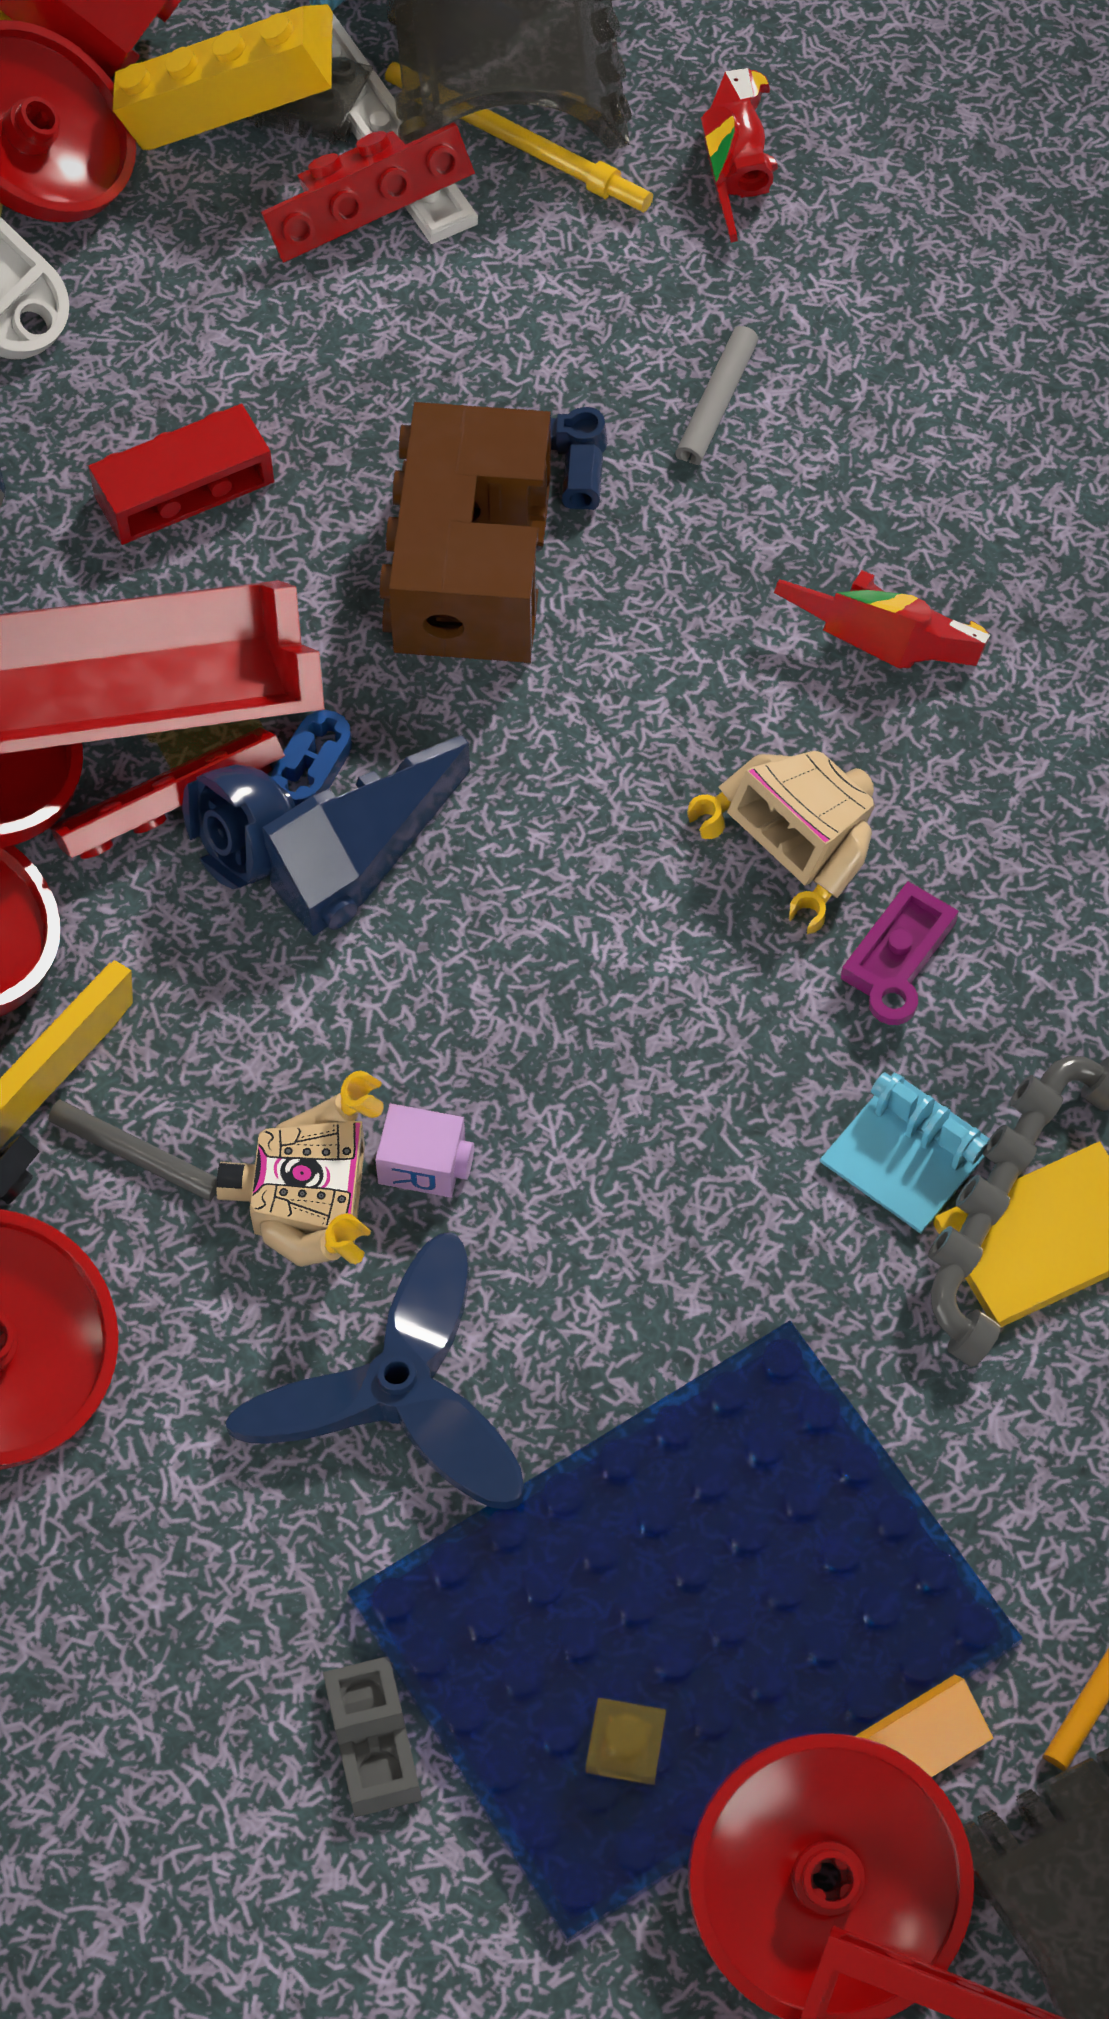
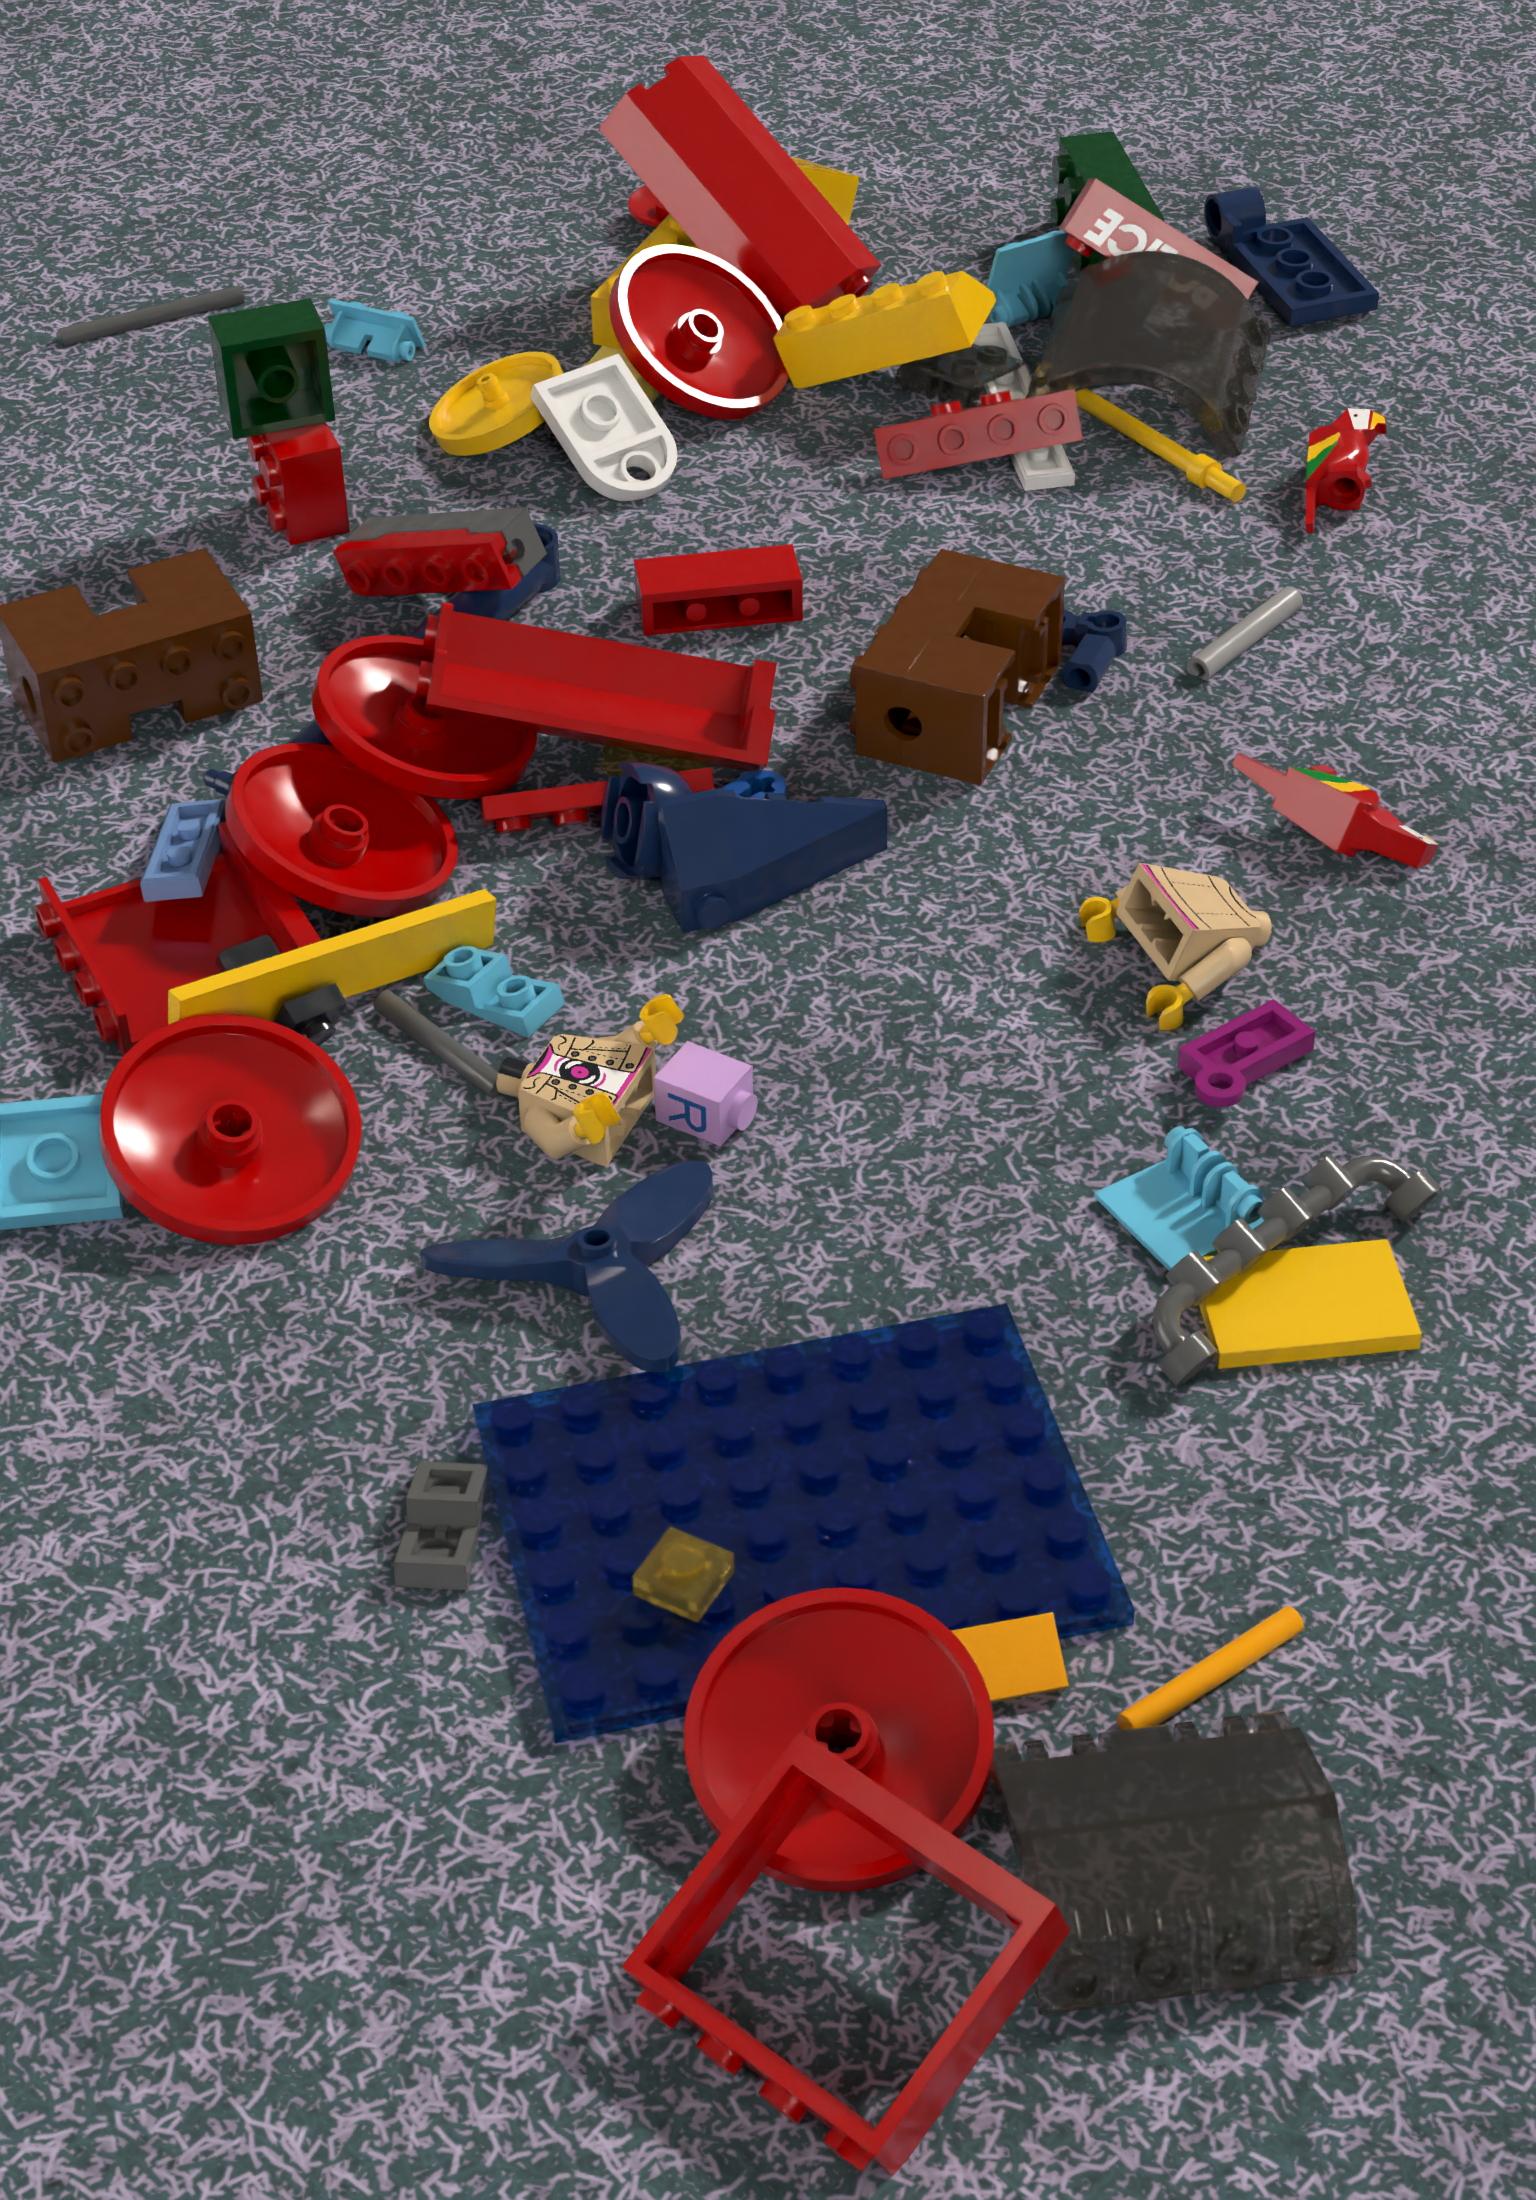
camera: 20 degrees right, 20 degrees down
none -> medium azure slope [423,945,565,1038]

